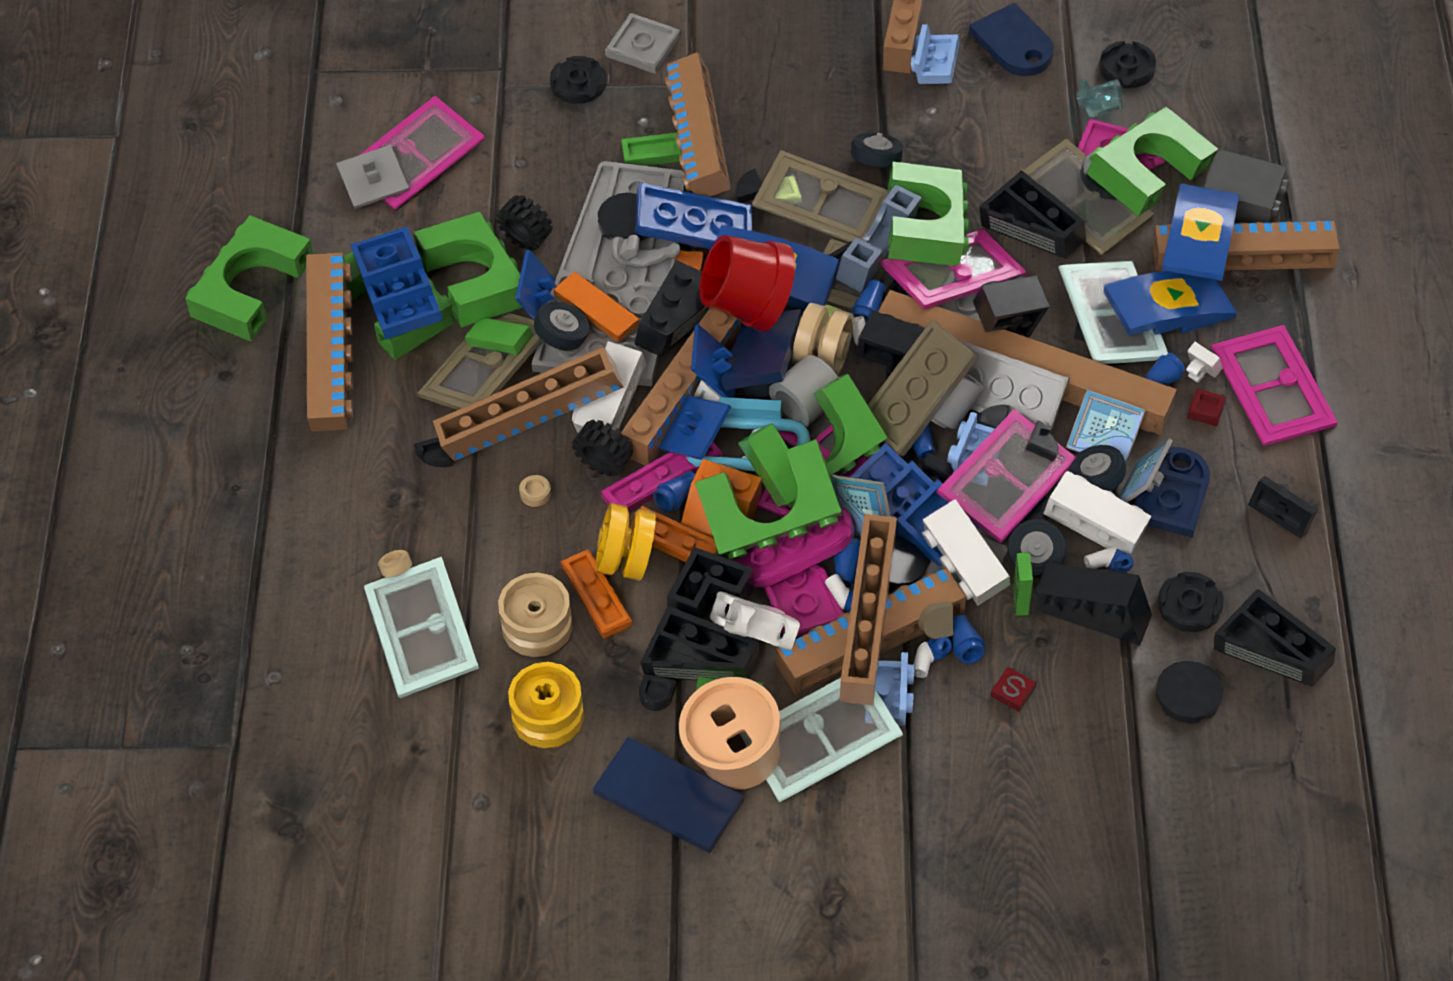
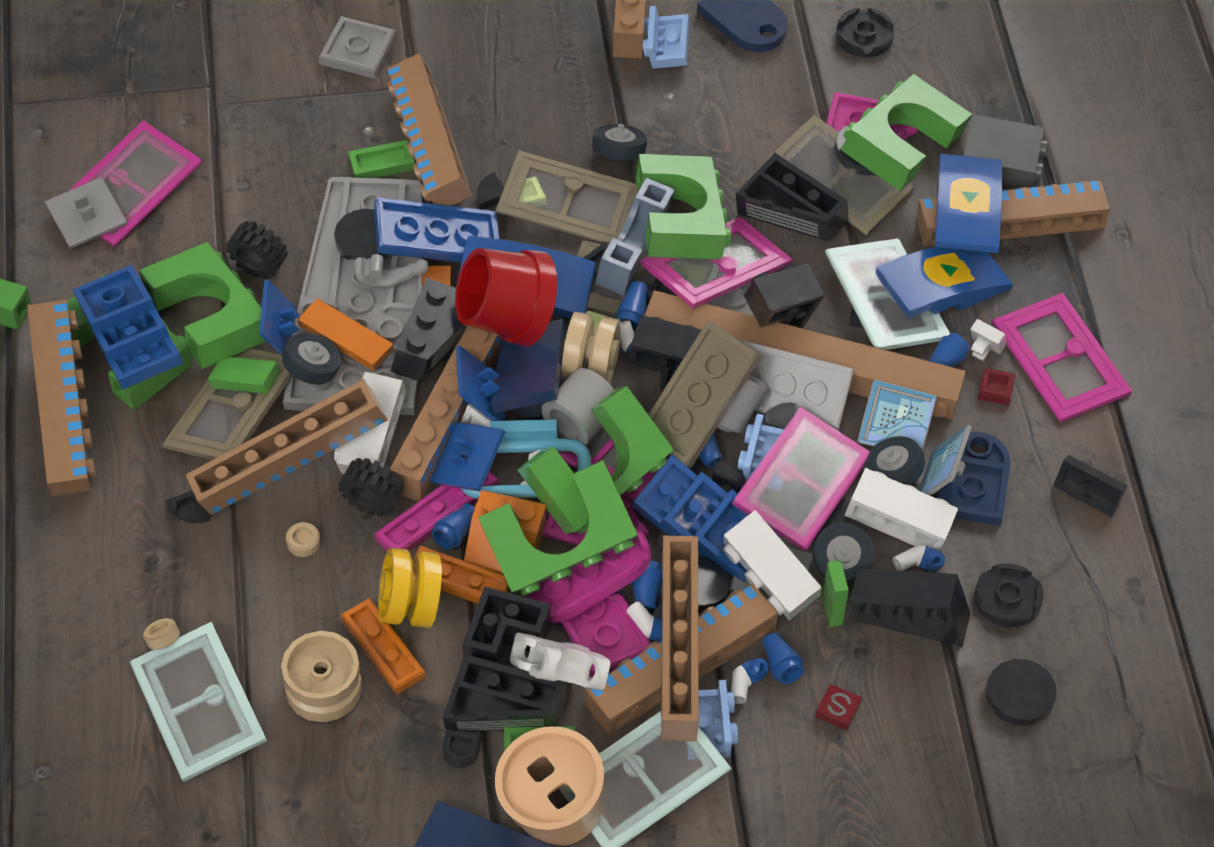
camera: 10 degrees left, 0 degrees up
yellow wheel [508,662,584,748] -> none
black tile [550,56,606,104] -> none
piece [831,475,891,537] -> none
dark tan tile [919,601,953,639] -> none
black tile [1025,420,1058,462] -> none
clear light blue bracket [1076,78,1123,118] -> none
black wedge [1214,588,1336,687] -> none

